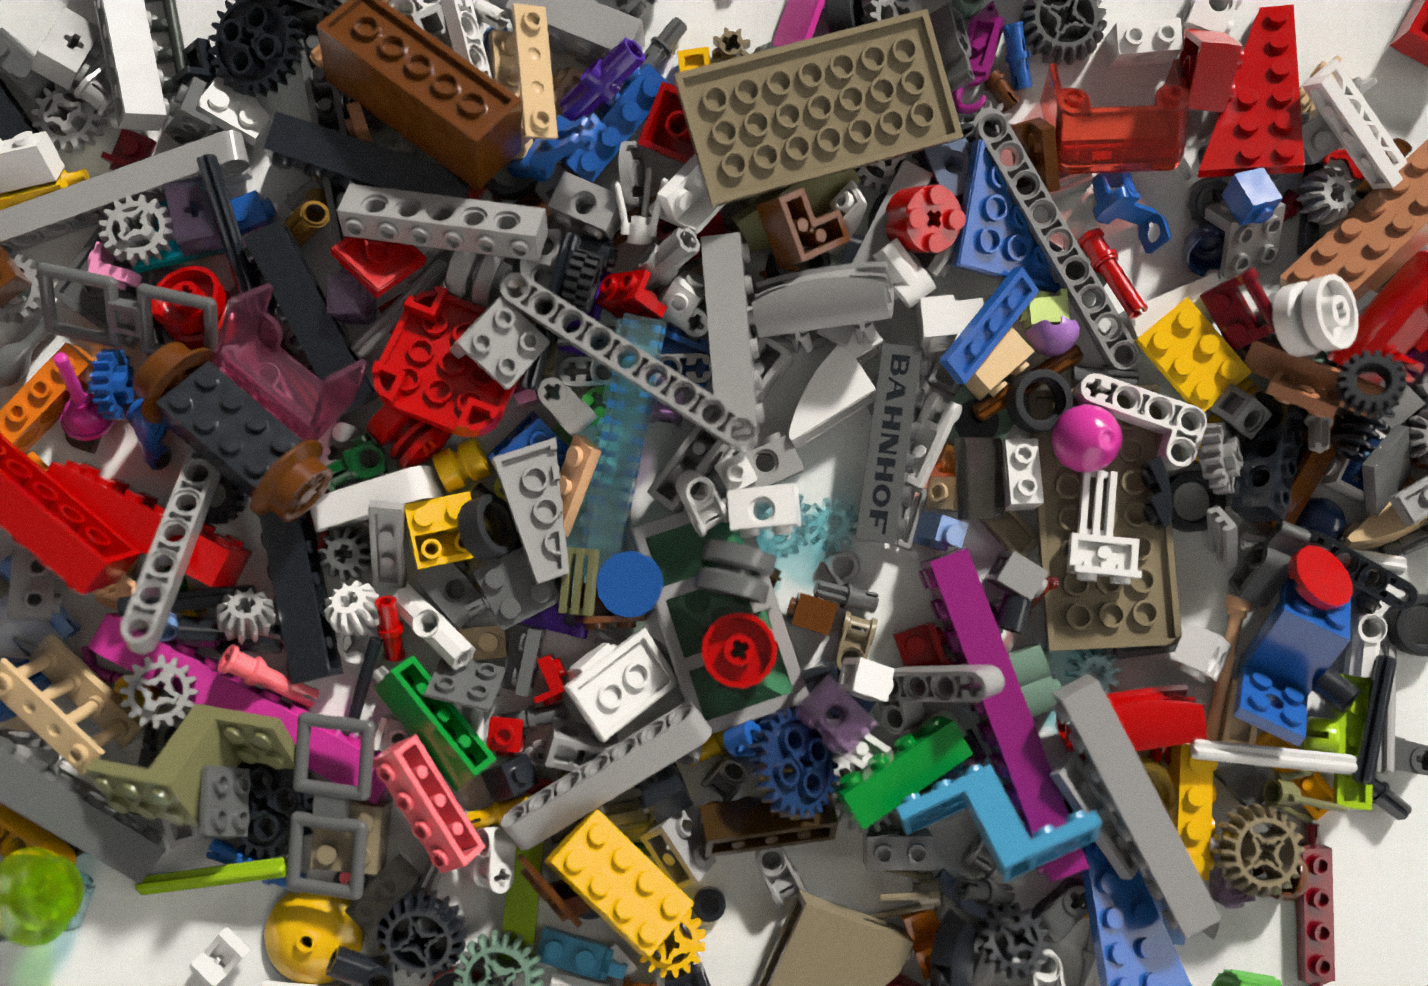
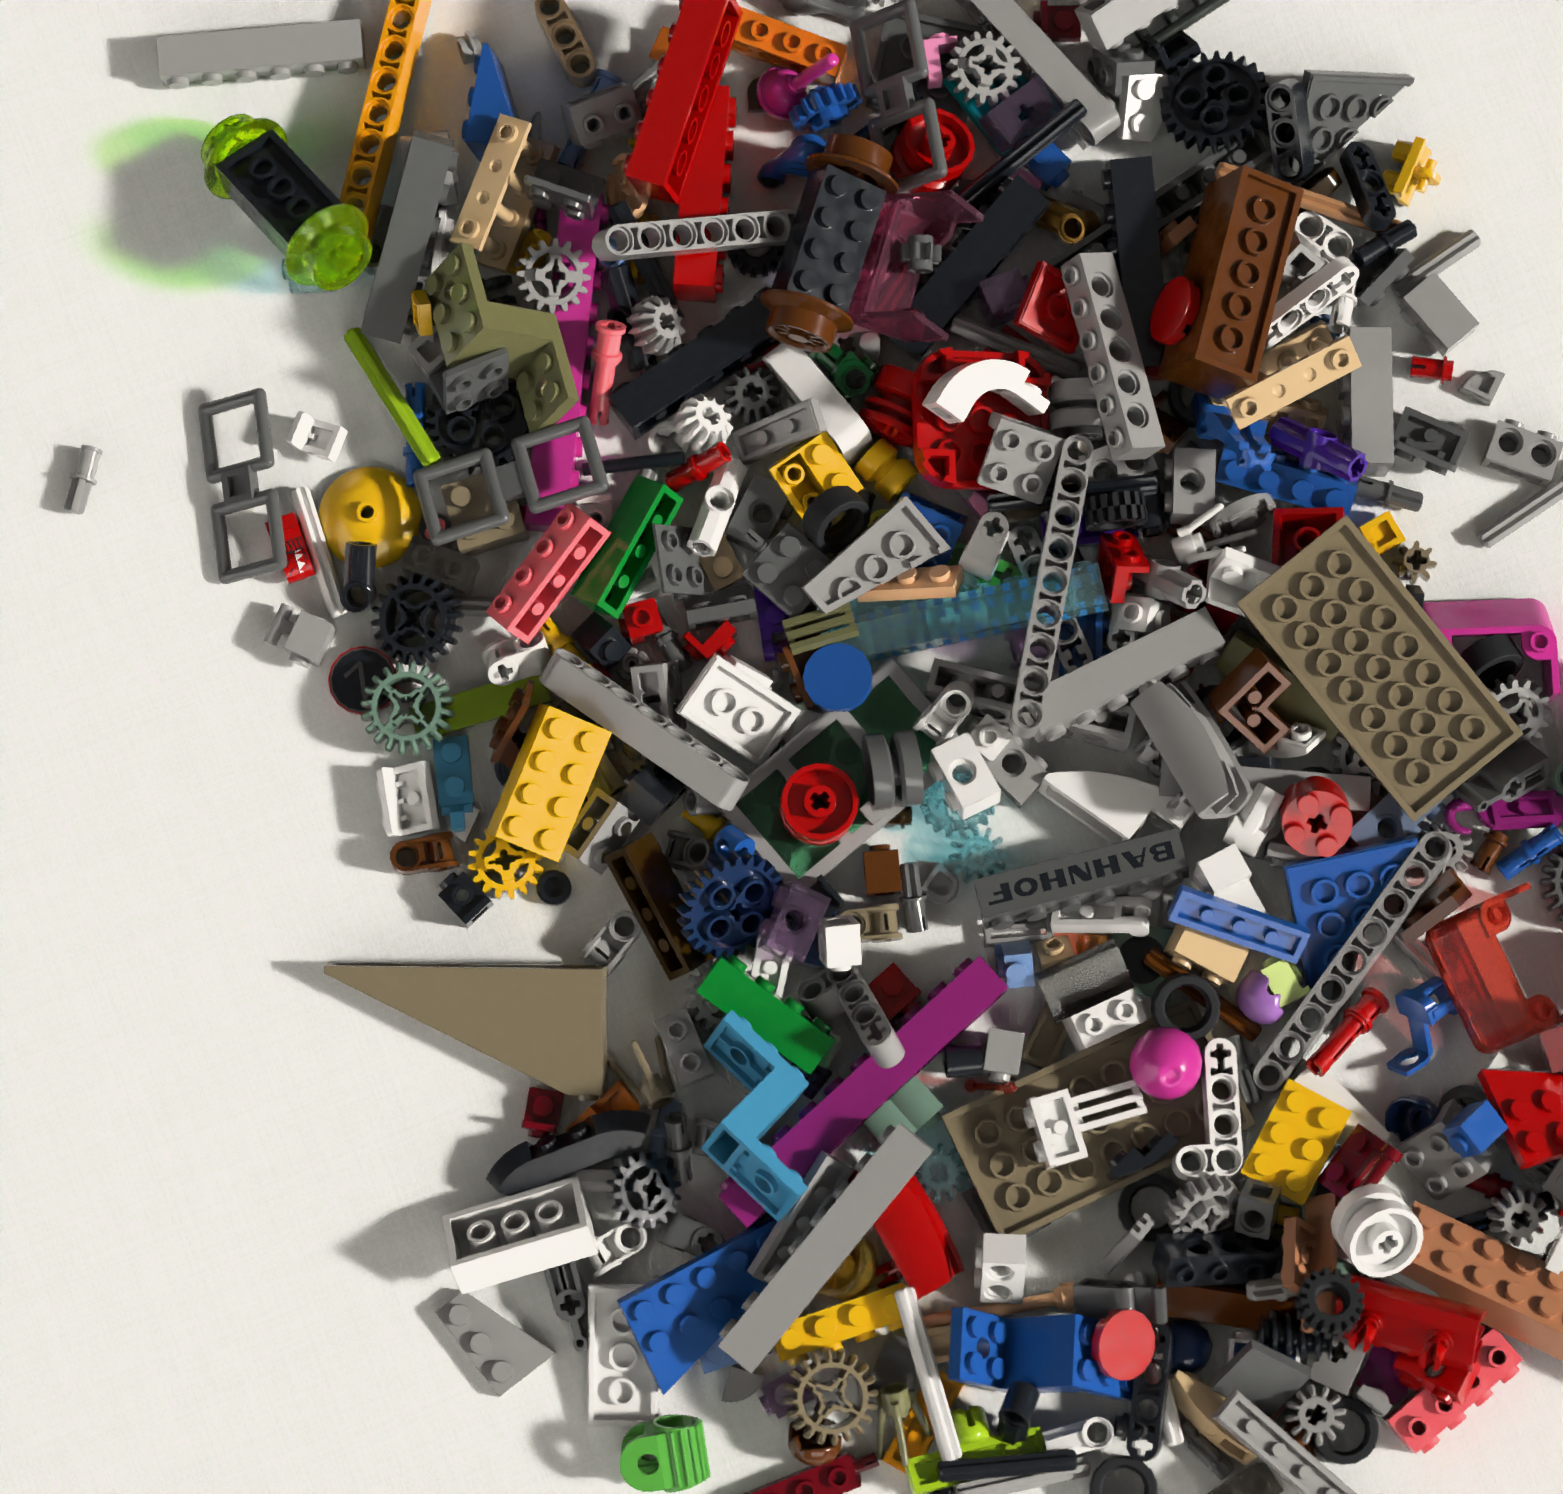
camera: 70 degrees right, 5 degrees down
none -> yellow tile [411,289,433,337]
none -> dark grey bracket [524,158,606,221]
none -> dark grey gear [899,234,941,274]
none -> white arch [922,359,1050,424]
none -> red tile [1150,276,1201,345]

